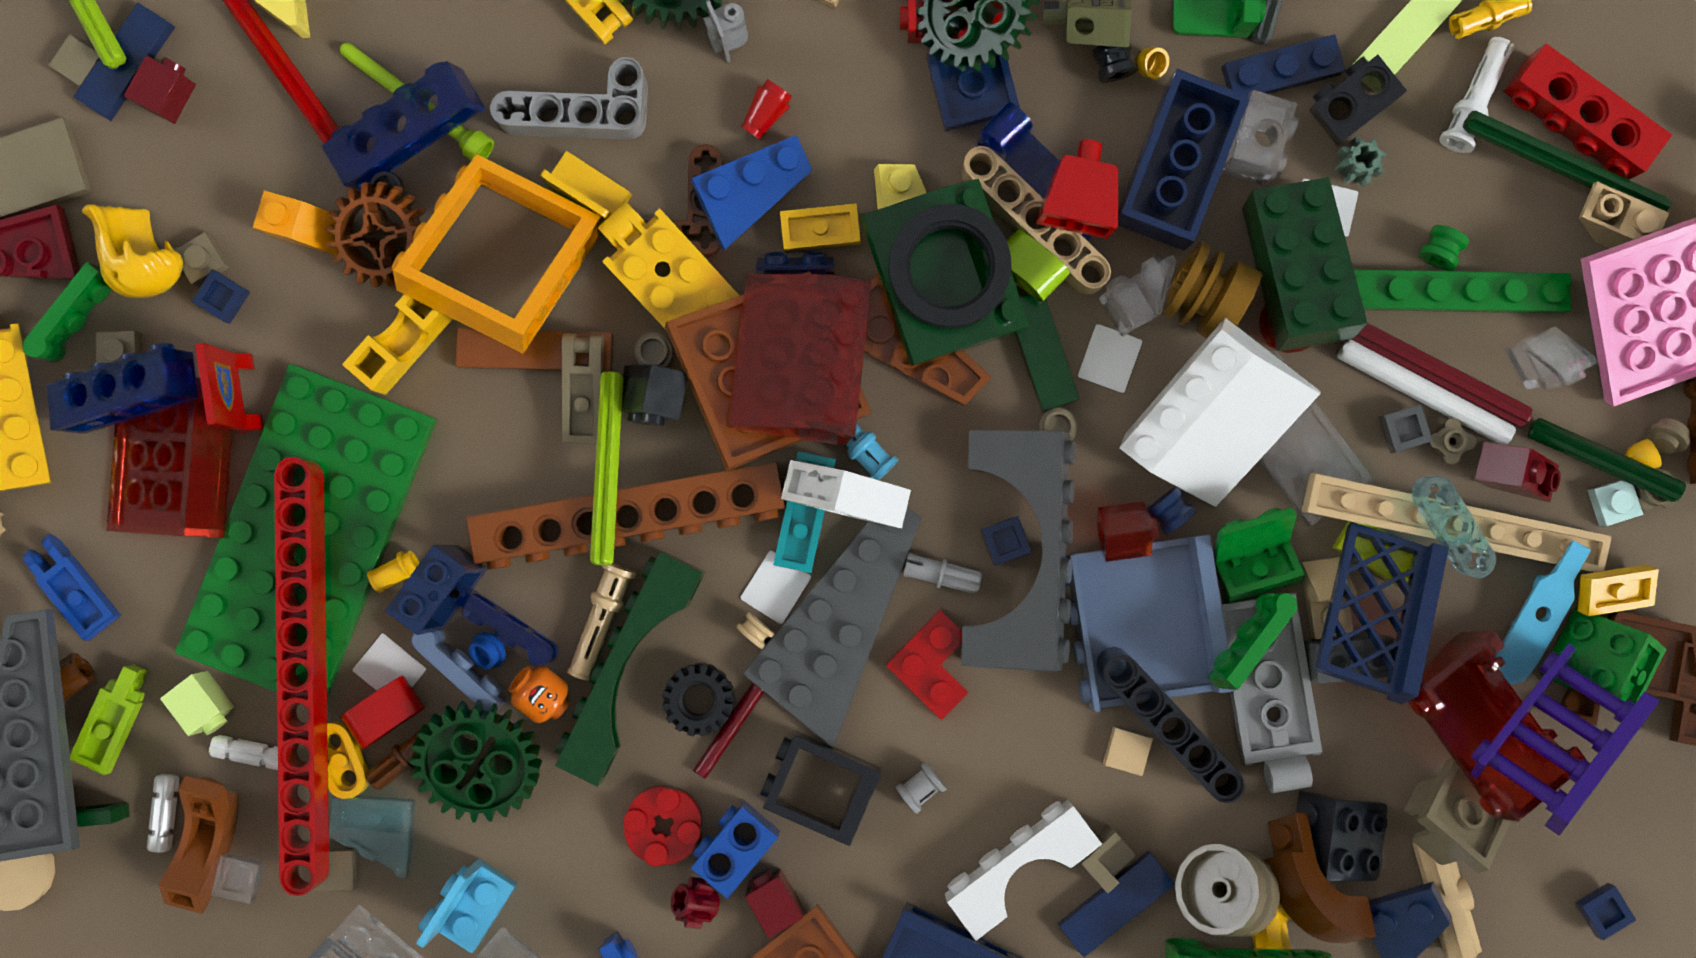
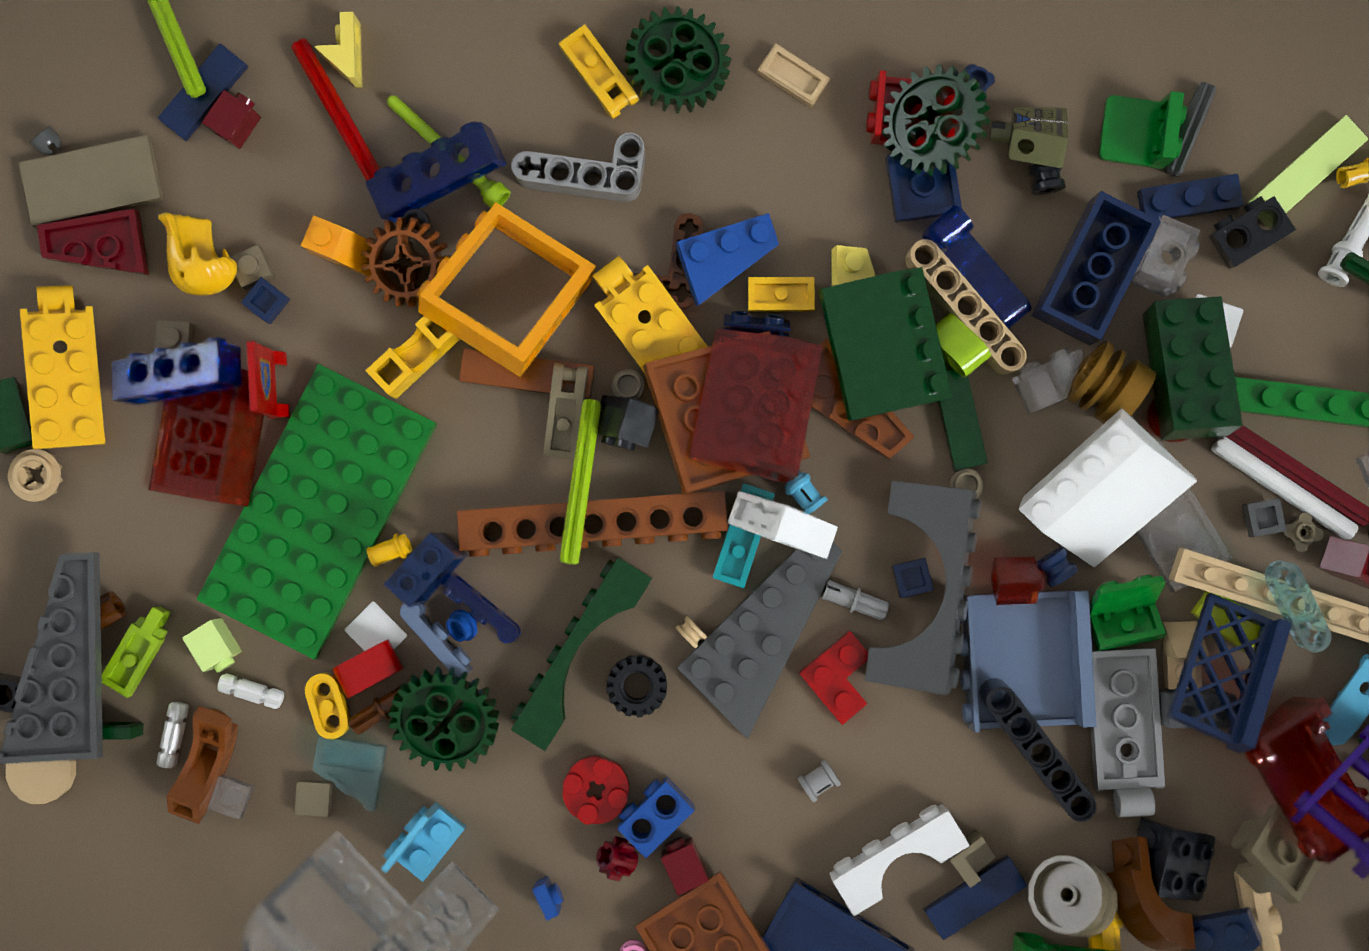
camera: 10 degrees right, 0 degrees up
blue hinge [22,534,121,641] -> none
green plate [23,262,111,362] -> none
dark tan tile [48,34,100,86] -> none
red beam [274,457,329,896] -> none
orange head [509,665,569,723] -> none
yellow panel [540,151,632,222] -> none
tan pin [567,563,637,681] -> none
dark red piece [693,682,764,779] -> none
light grey hinge [703,1,748,63] -> none
white sticker [740,551,811,624] -> none
red cone [741,79,793,140] -> none
black window [760,730,881,846] -> none
black tyre [889,204,1011,329] -> none
red torso [1036,139,1118,239] -> none
white sticker [1078,324,1142,393] -> none
tan tile [1103,726,1153,776] -> none
yellow hinge [1135,46,1169,79] -> none
green plate [1207,593,1297,690] -> none
sand green gear [1334,136,1387,187] -> none
green wheel [1419,225,1470,271] -> none

